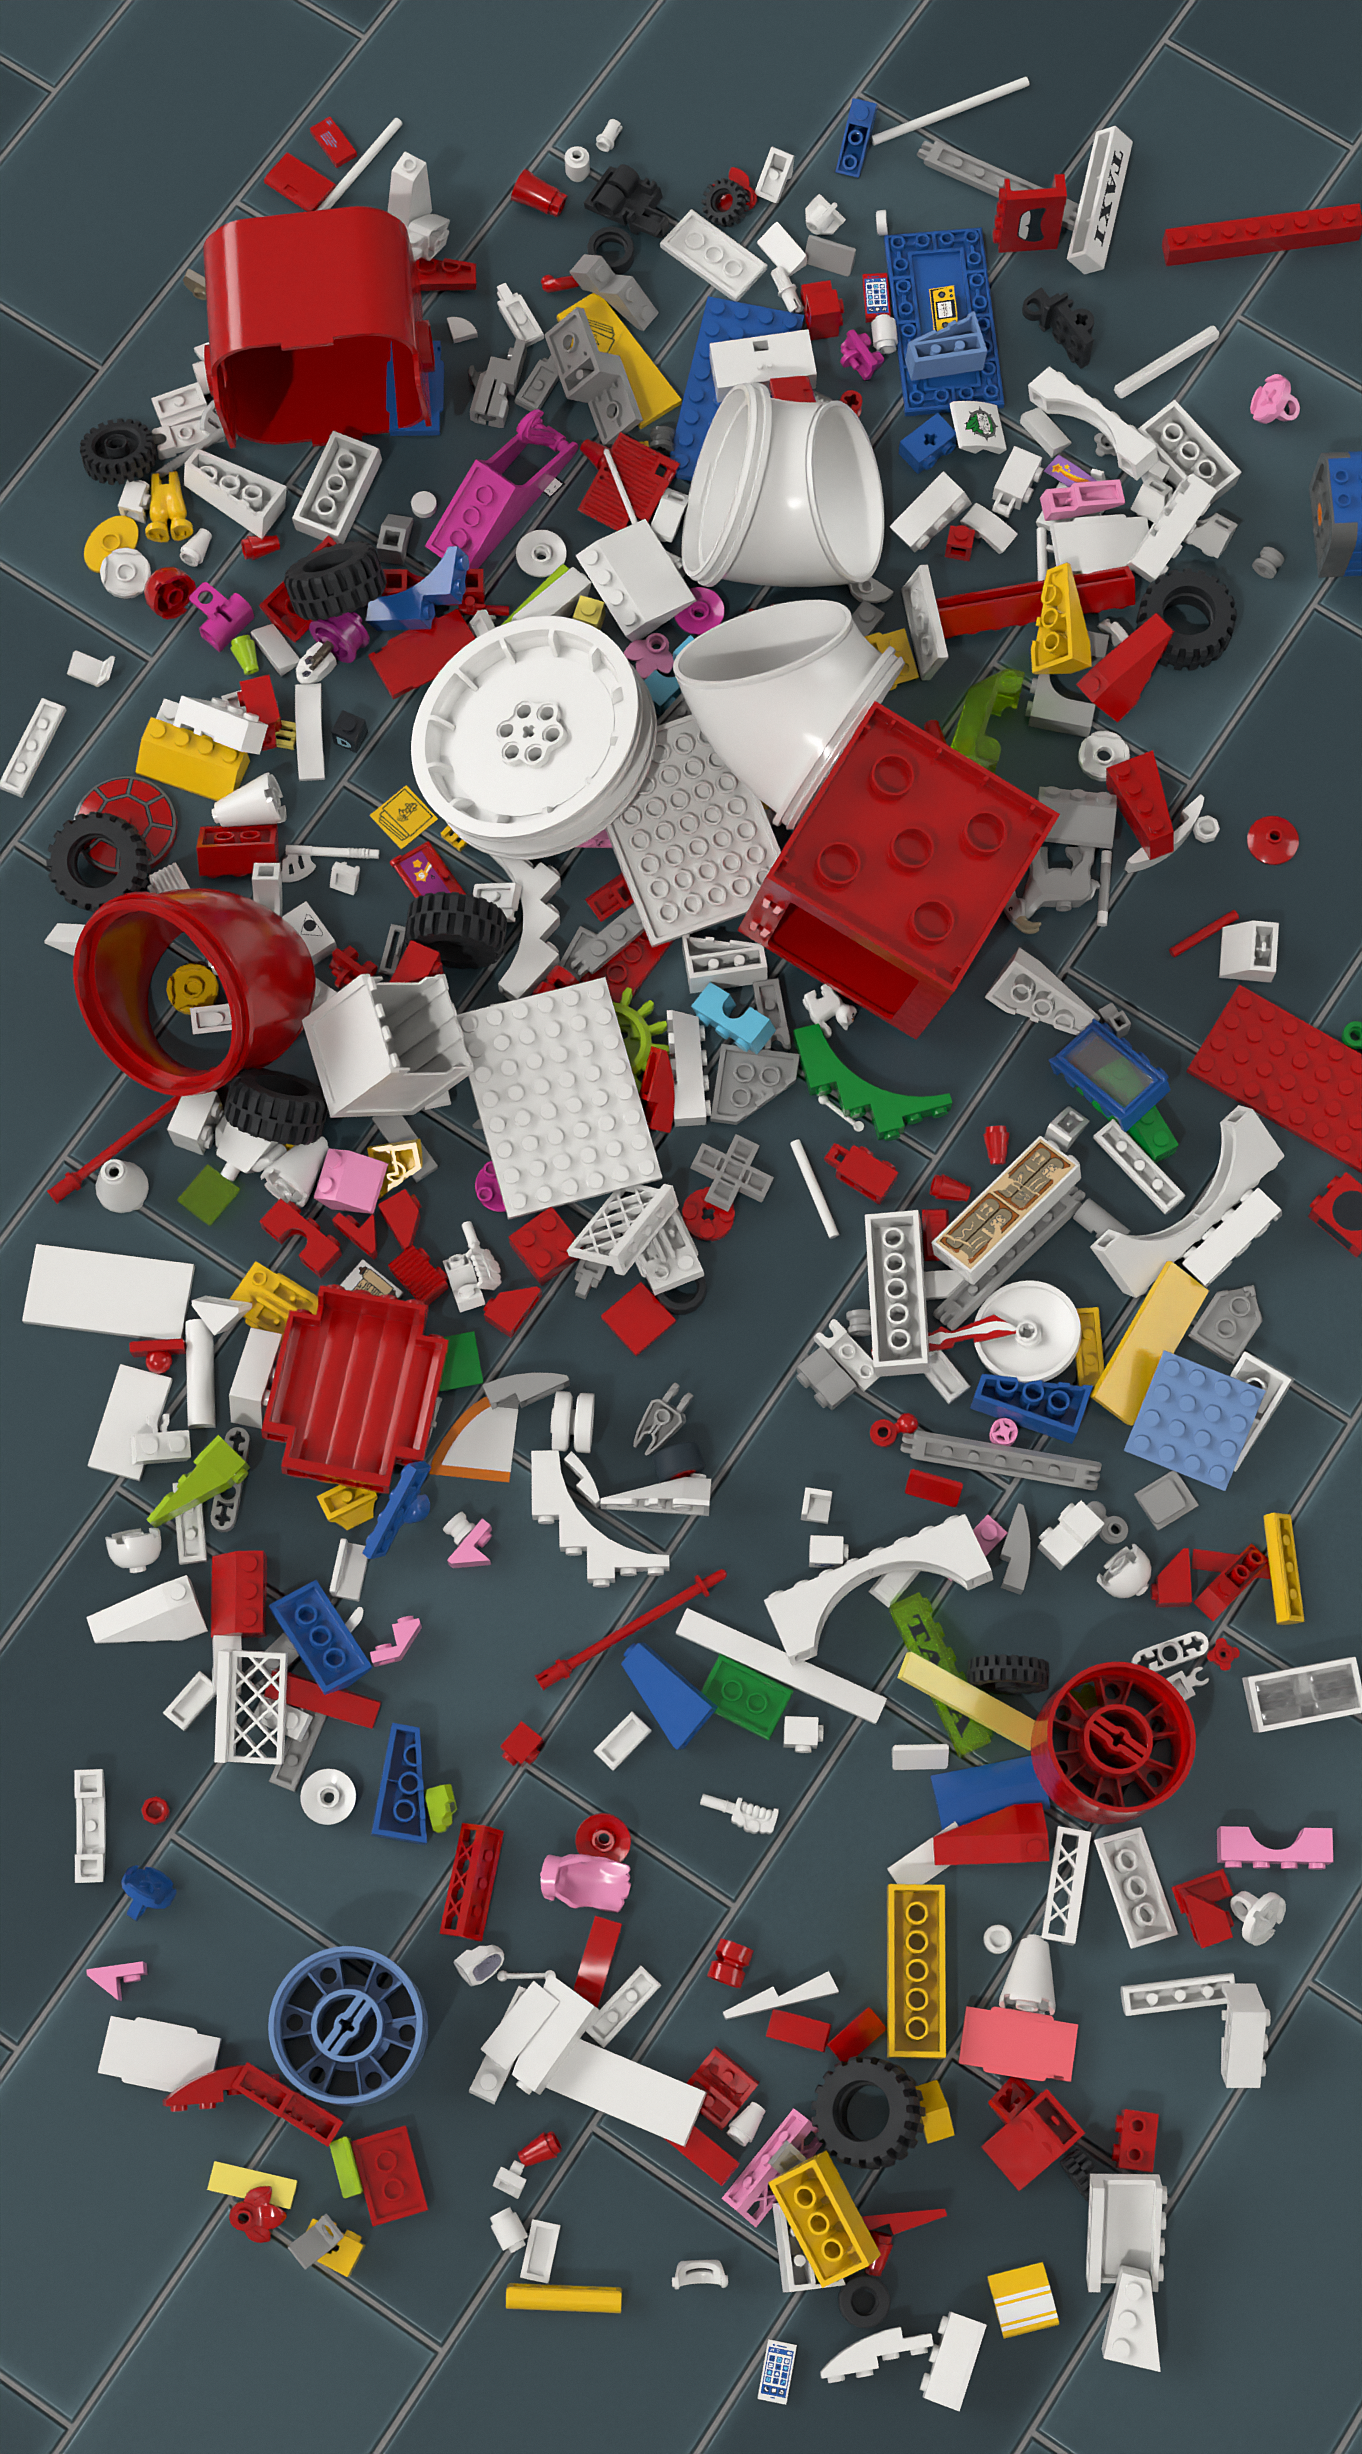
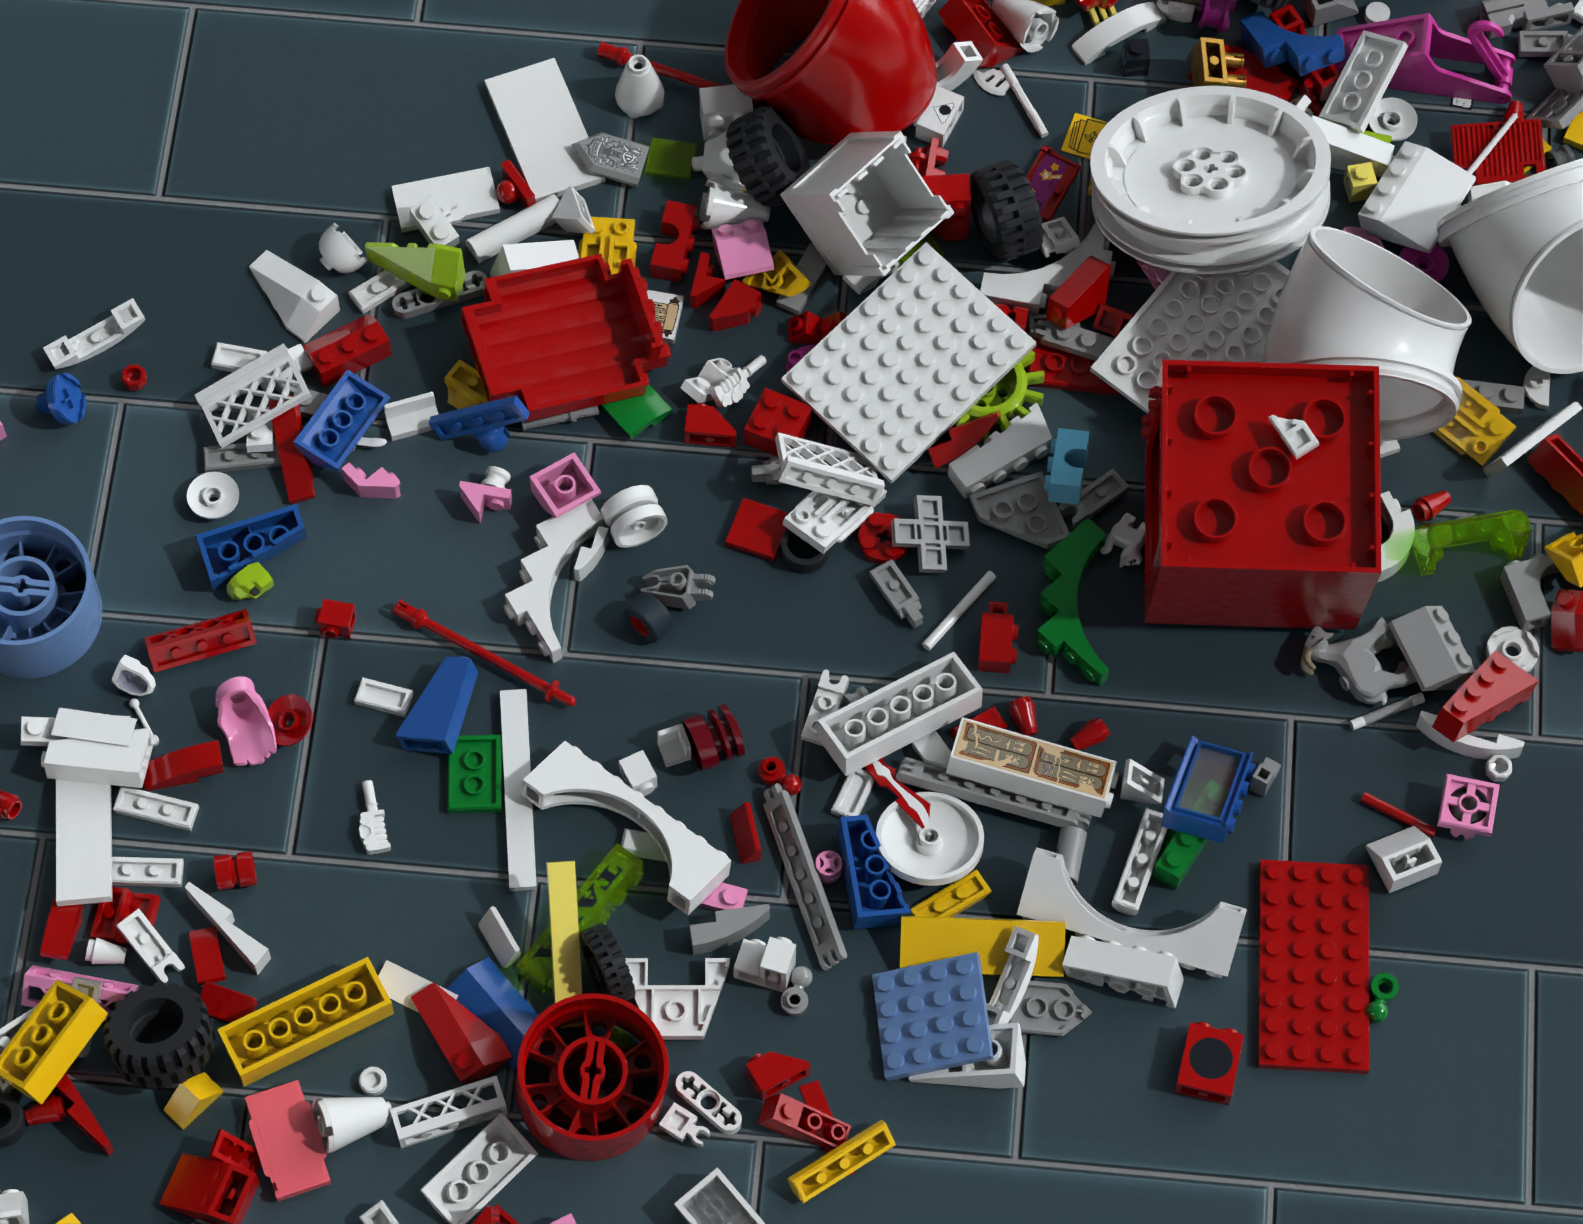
camera: 60 degrees right, 10 degrees down
white tile [330,862,360,895] -> none
red brick [388,1245,448,1305] -> none
white sticker [429,1397,519,1483] -> none
light grey slope [482,1373,570,1410] -> none
white wedge [600,1474,711,1516] -> none
white wedge [682,934,767,994] -> none
white brick [784,1716,823,1753] -> none
light grey brick [796,1346,857,1410] -> none
white hinge [818,1095,864,1132] -> none
white wedge [985,947,1100,1036] -> none
white cylinder [1097,1544,1152,1598] -> none
light grey piece [1134,1470,1199,1531] -> none
red plate [1207,1638,1240,1671] -> none
red dish [1247,816,1299,865] -> none
none -> white tile [112,857,184,887]
none -> white plate [116,908,185,984]
none -> bright pink slope [529,452,601,518]
none -> light grey tile [572,132,650,187]
none -> white wing [625,958,730,1040]
none -> dark red wheel [681,703,745,772]
none -> red slope [788,311,847,344]
none -> light grey hinge [869,559,923,629]
none -> white slope [986,926,1039,1025]
none -> red slope [1046,255,1111,330]
none -> pearl gold brick [1190,37,1247,88]
none -> white tile [1269,415,1319,460]
none -> white plate [1319,30,1408,133]
none -> bright pink piece [1437,774,1500,840]

